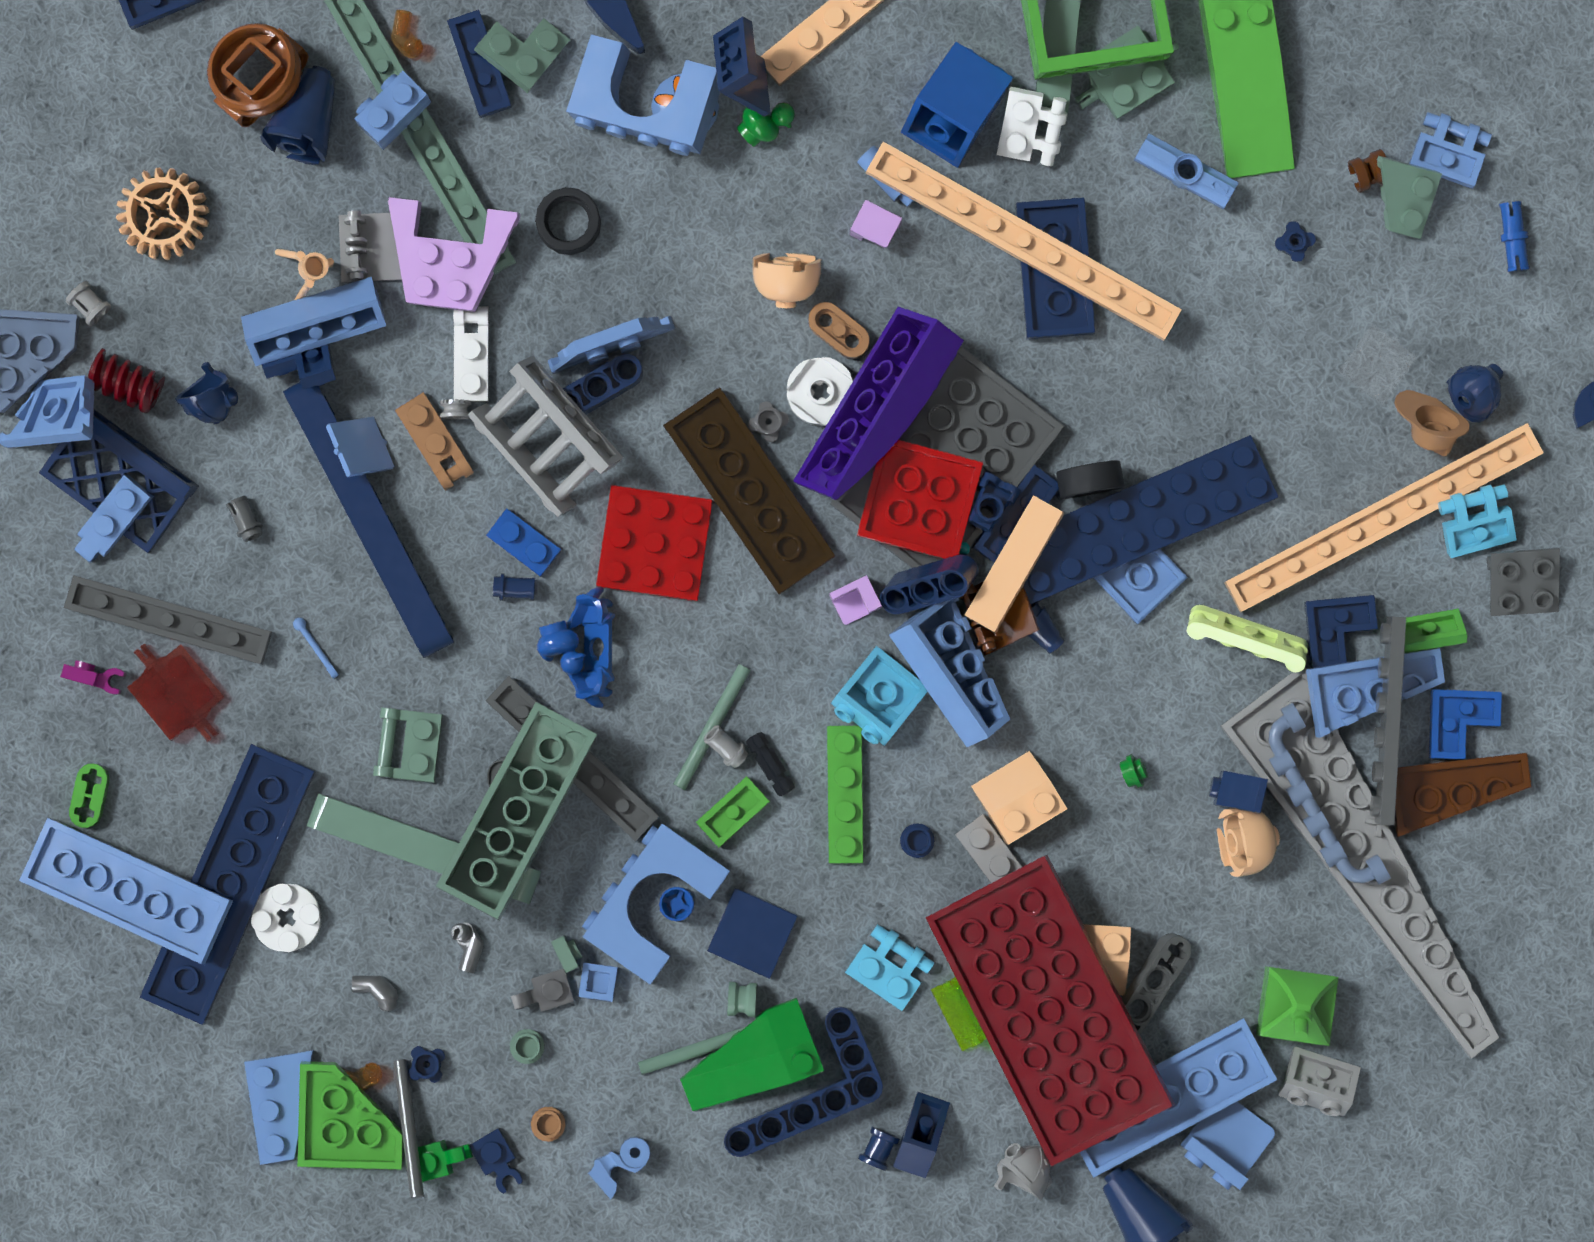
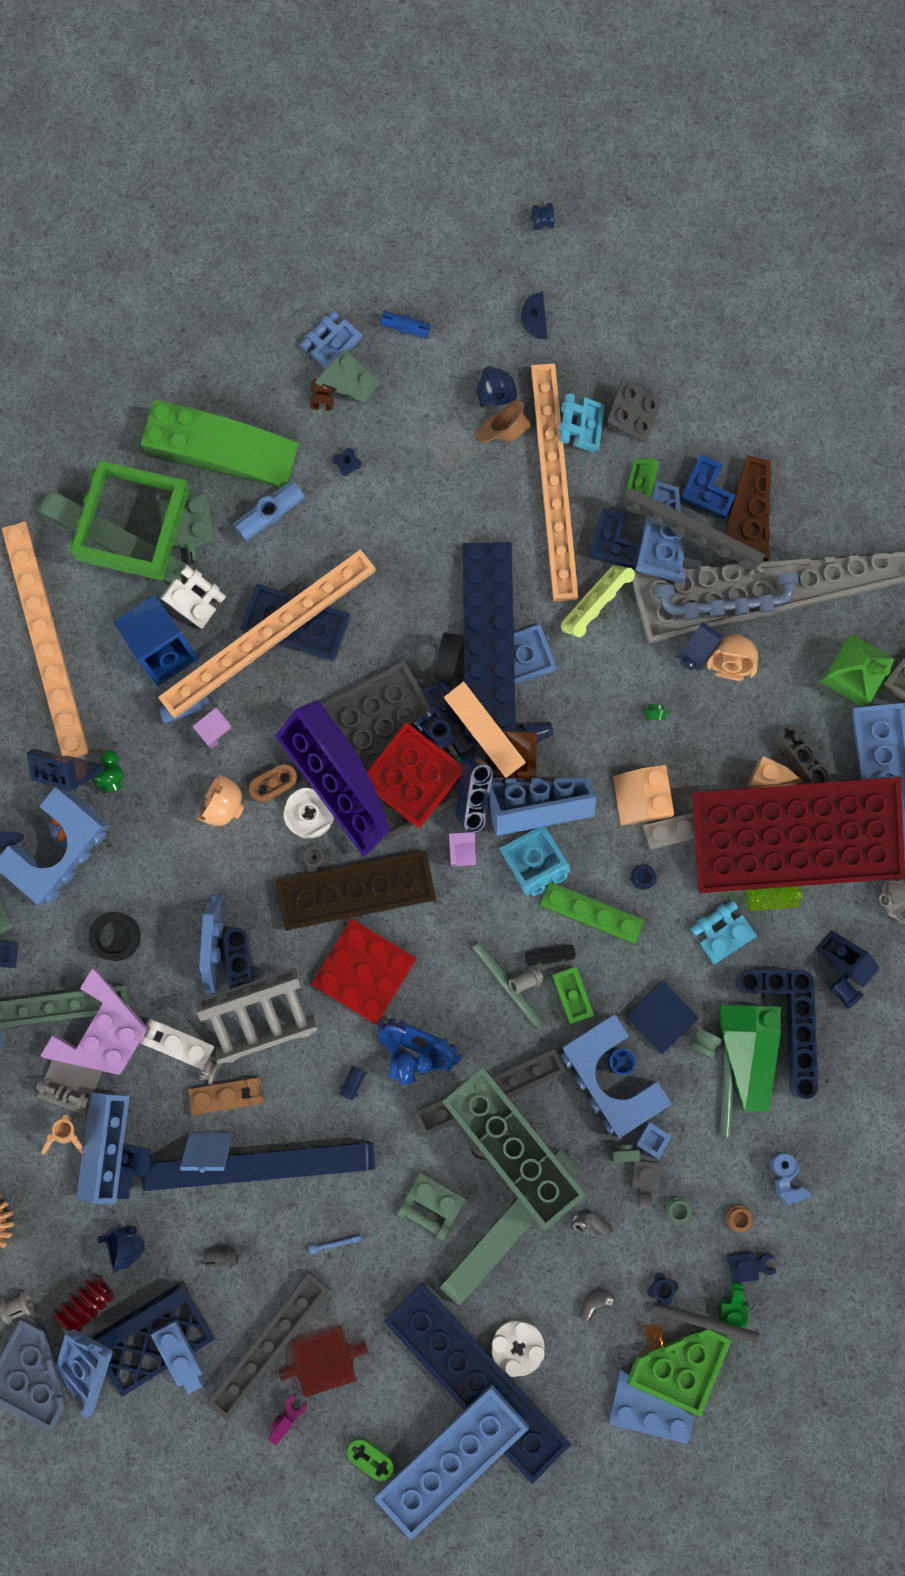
camera: 70 degrees left, 5 degrees down
blue plate [486,508,561,577] -> none

